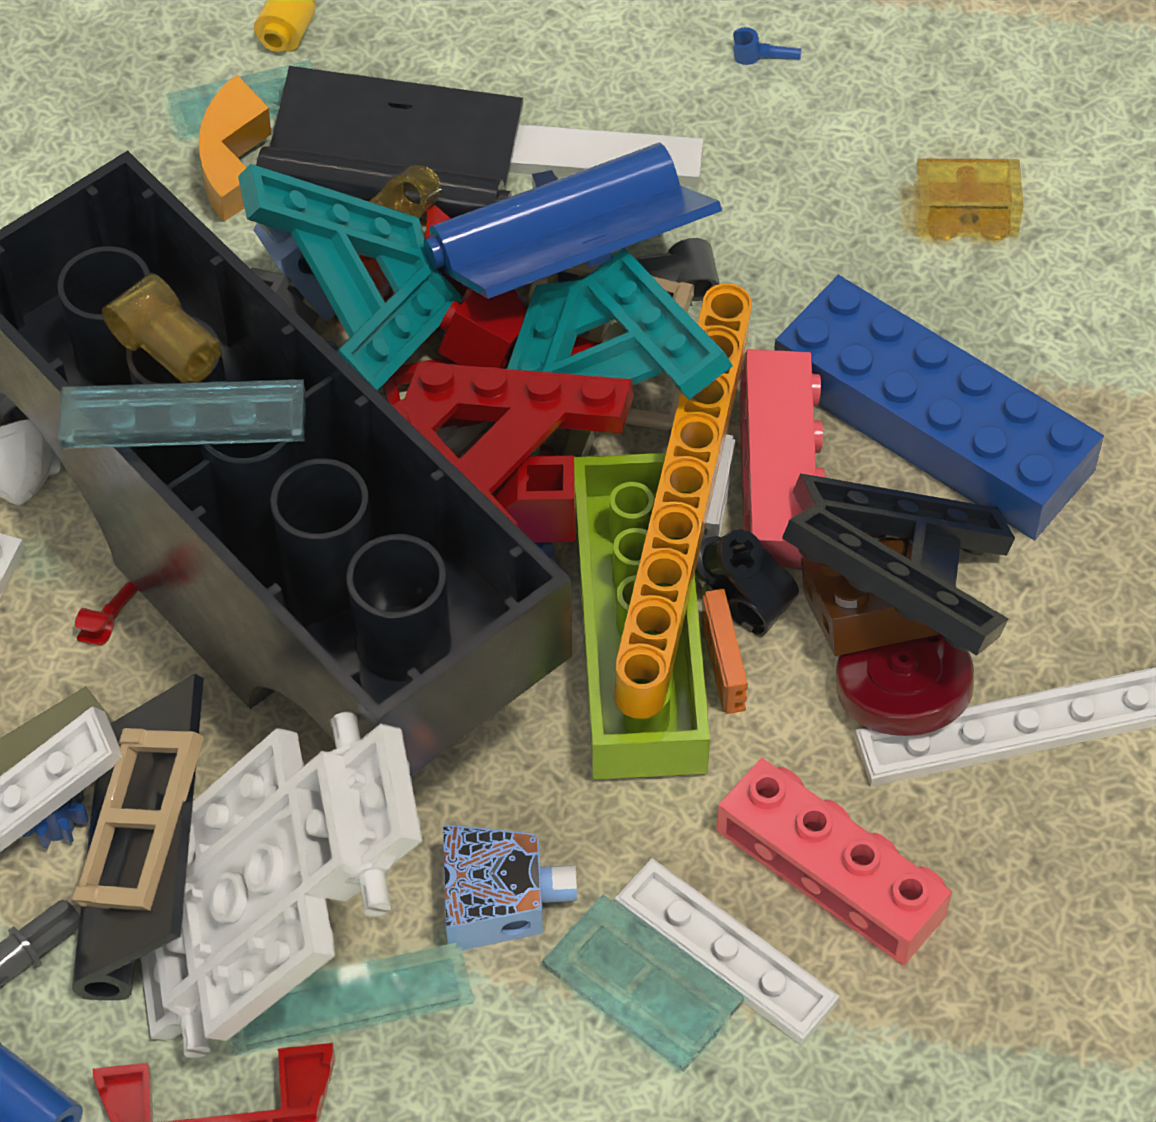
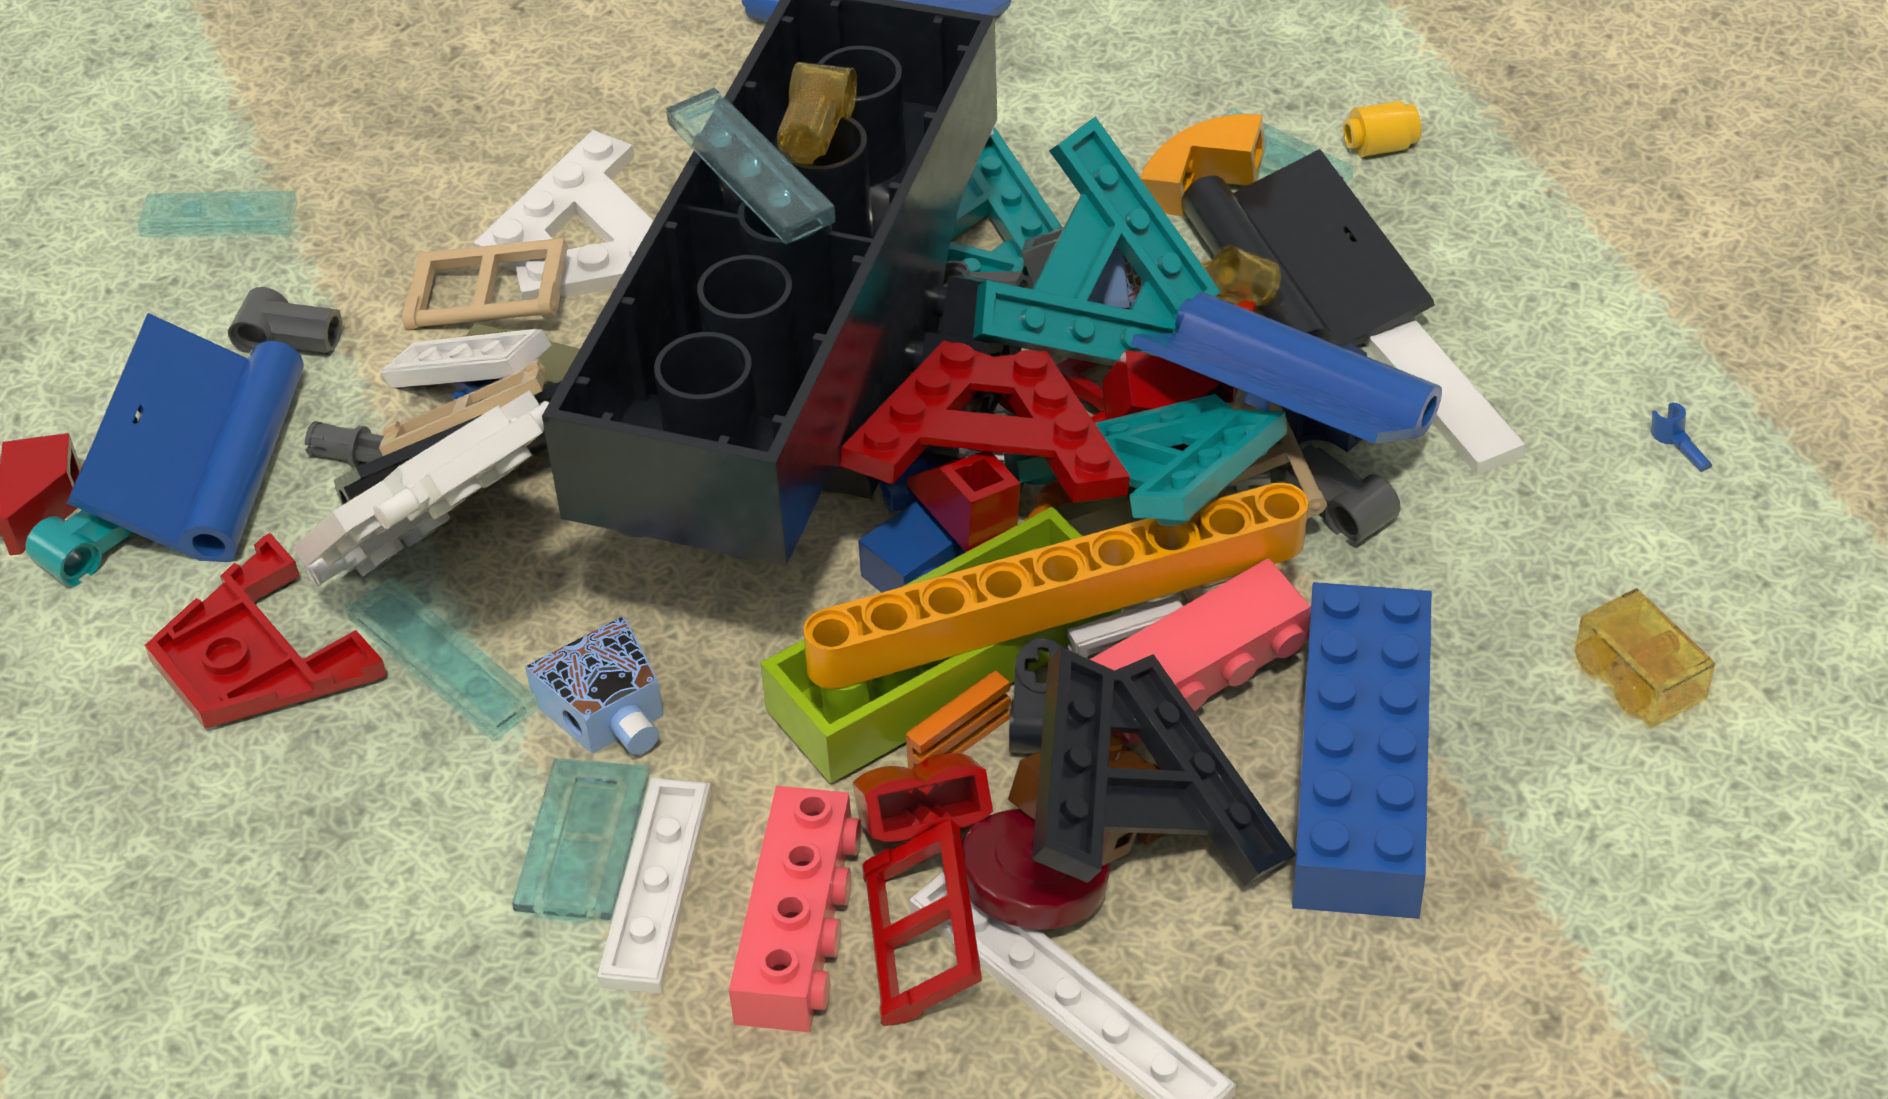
camera: 60 degrees right, 10 degrees down
none -> red brick [852,753,993,842]
none -> red window [862,819,982,1026]

